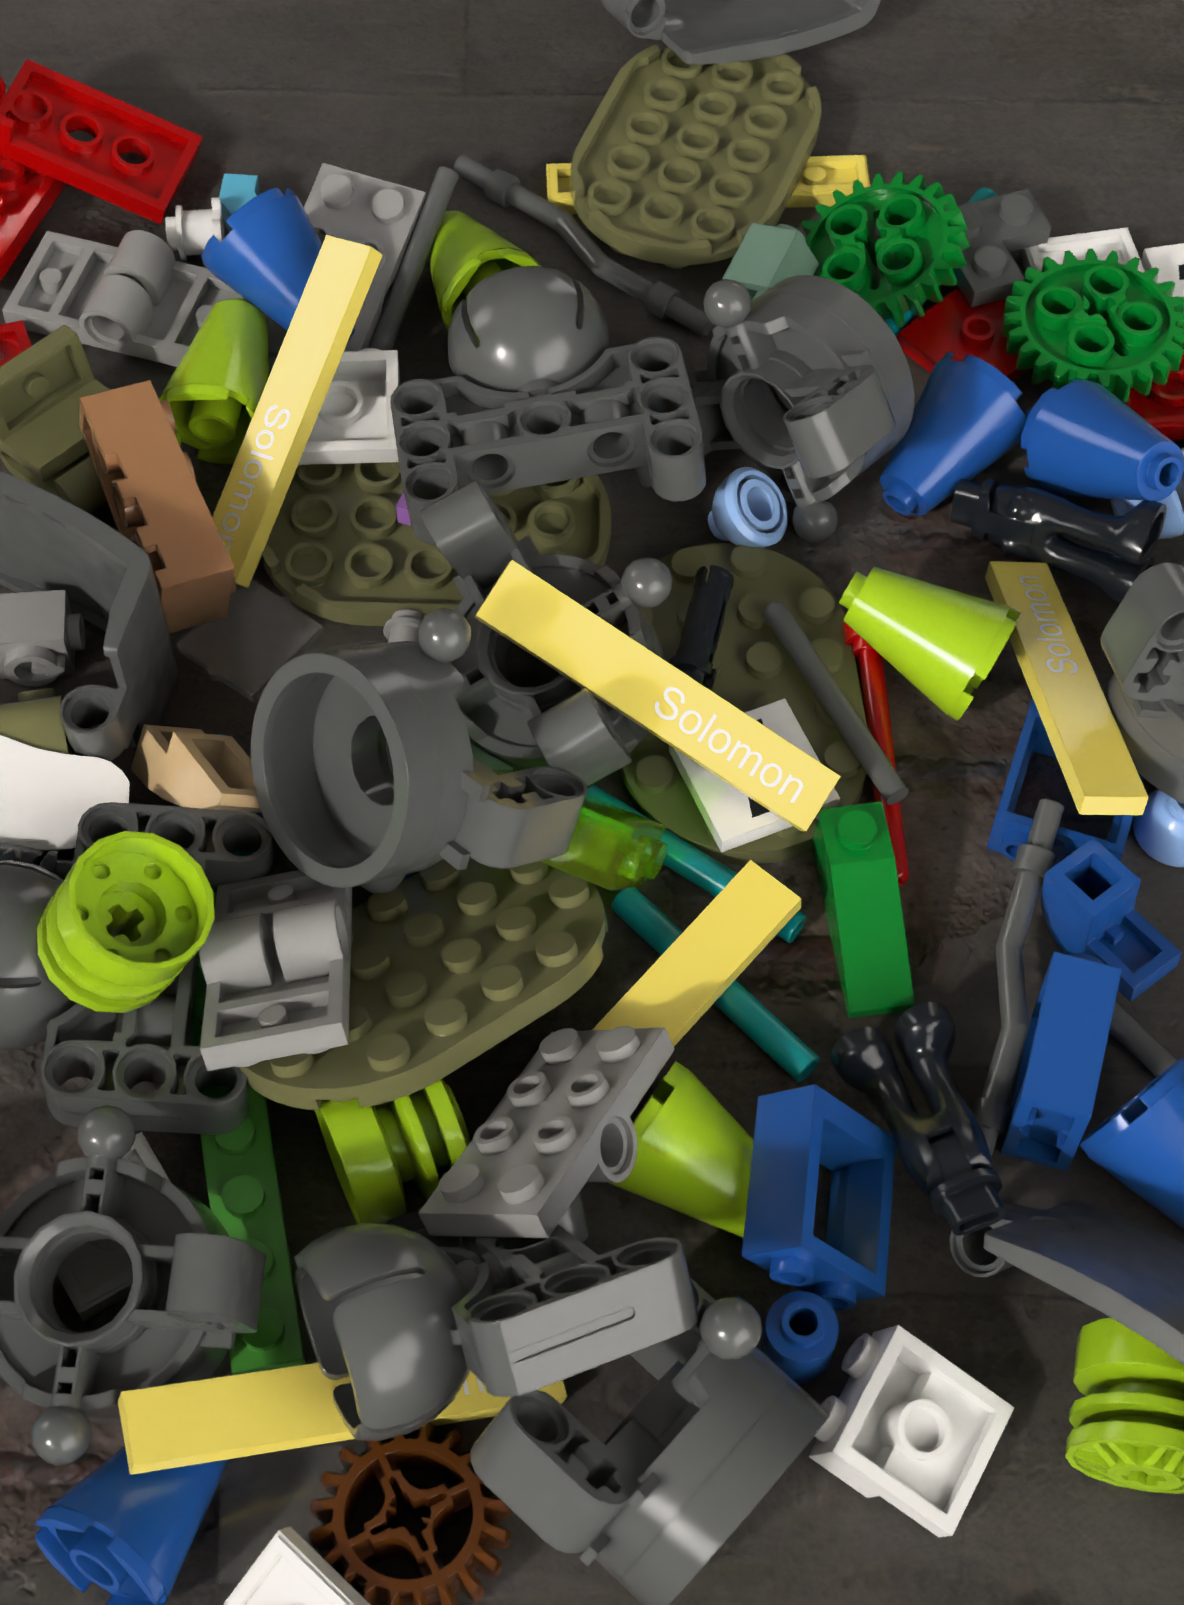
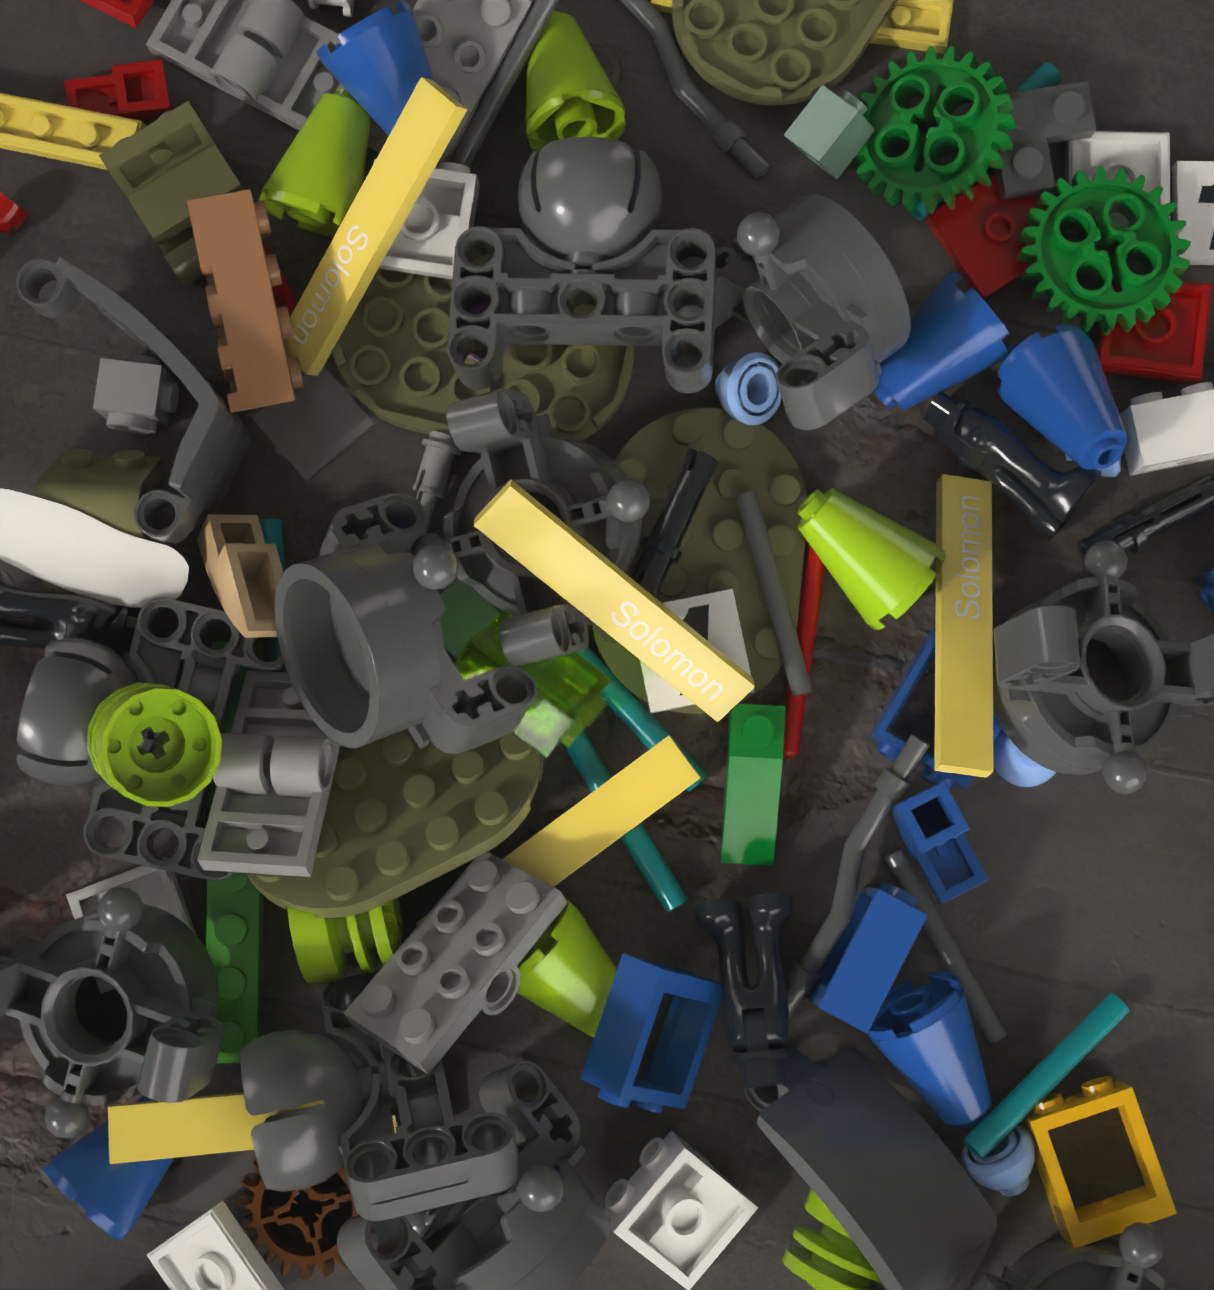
camera: 15 degrees right, 25 degrees up
blue brick [761,1291,839,1384] -> none

